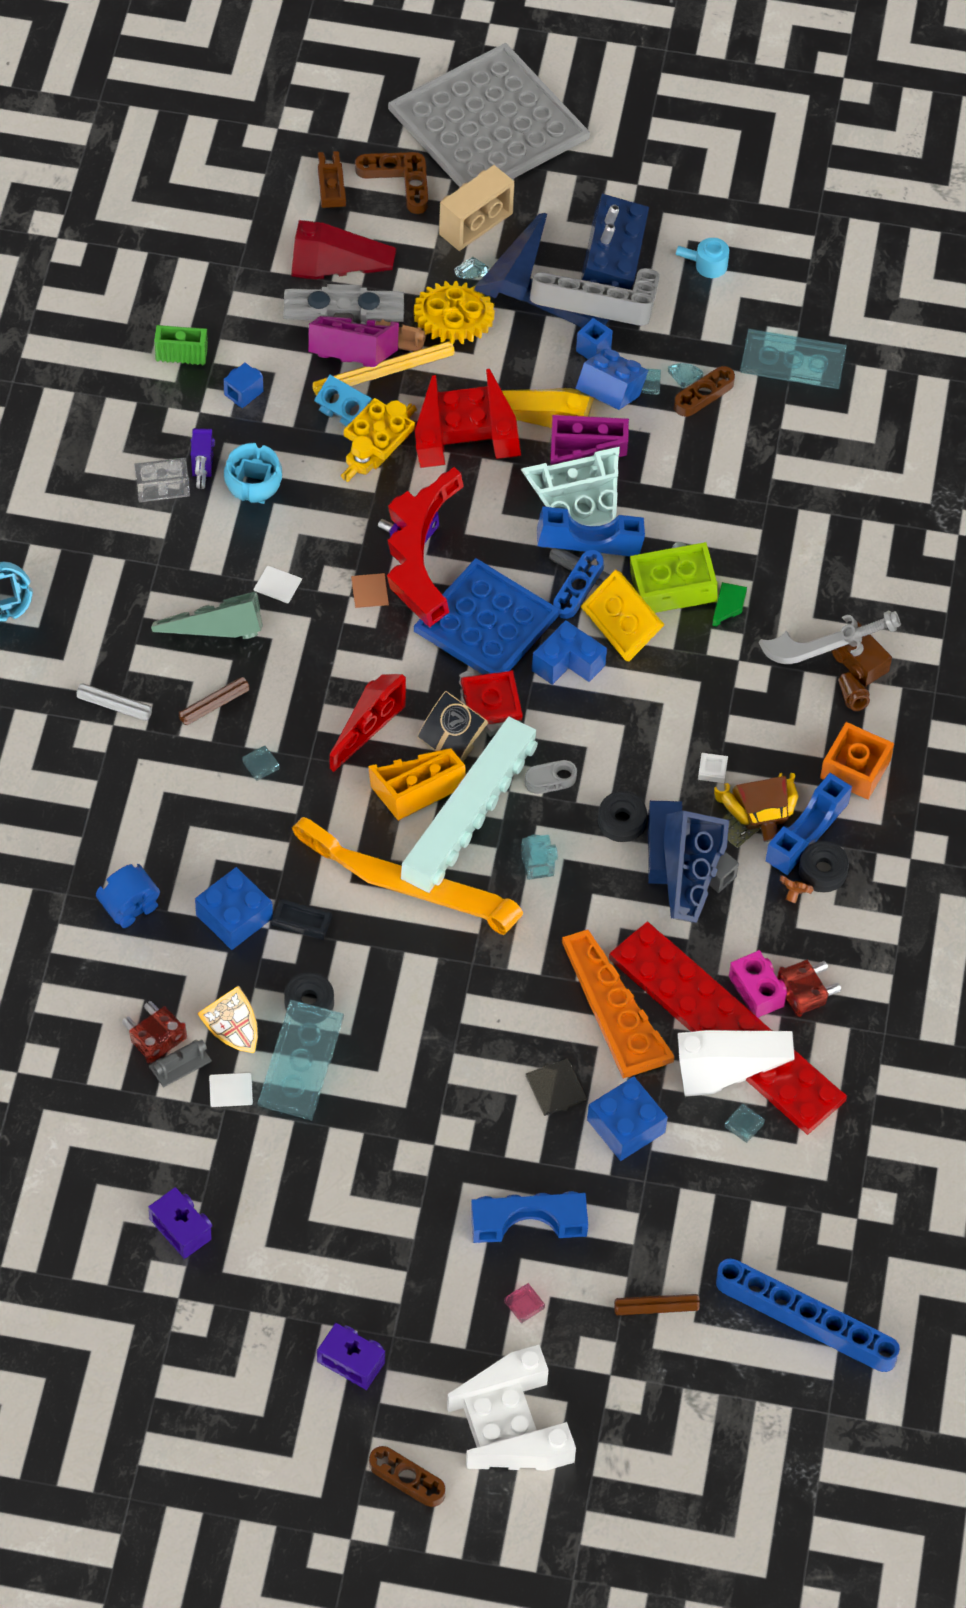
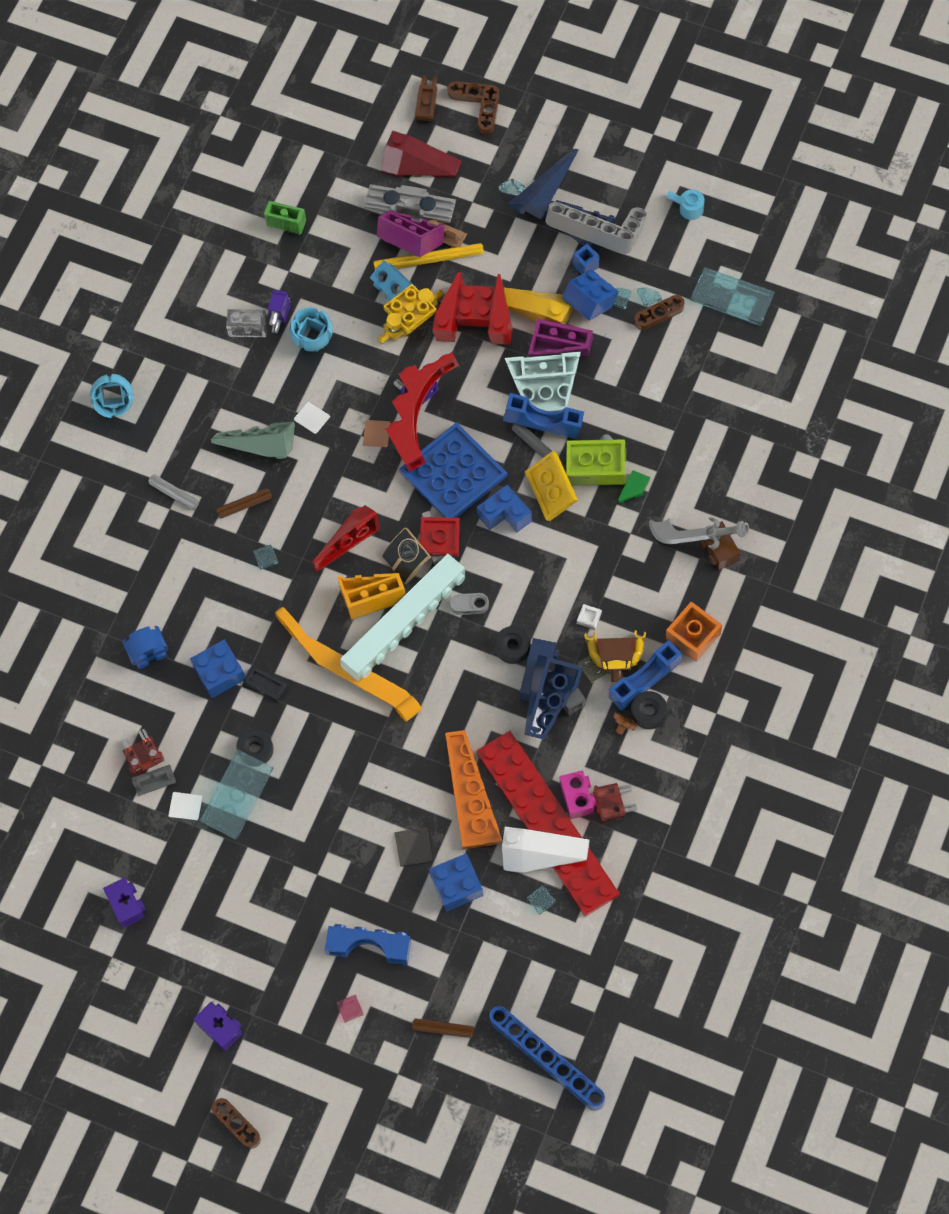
camera: 20 degrees right, 10 degrees up
shield [197,986,258,1053] -> none
blue brick [224,362,263,408] -> none
light grey plate [388,43,590,187] -> none
yellow gear [414,281,495,344] -> none
tan brick [439,165,514,251] -> none
white wedge [447,1345,576,1471] -> none
clear light blue brick [521,835,558,880] -> none
blue beam [553,550,605,619] -> none
dark blue piece [581,193,649,290] -> none
reddish brown cone [838,673,870,711] -> none

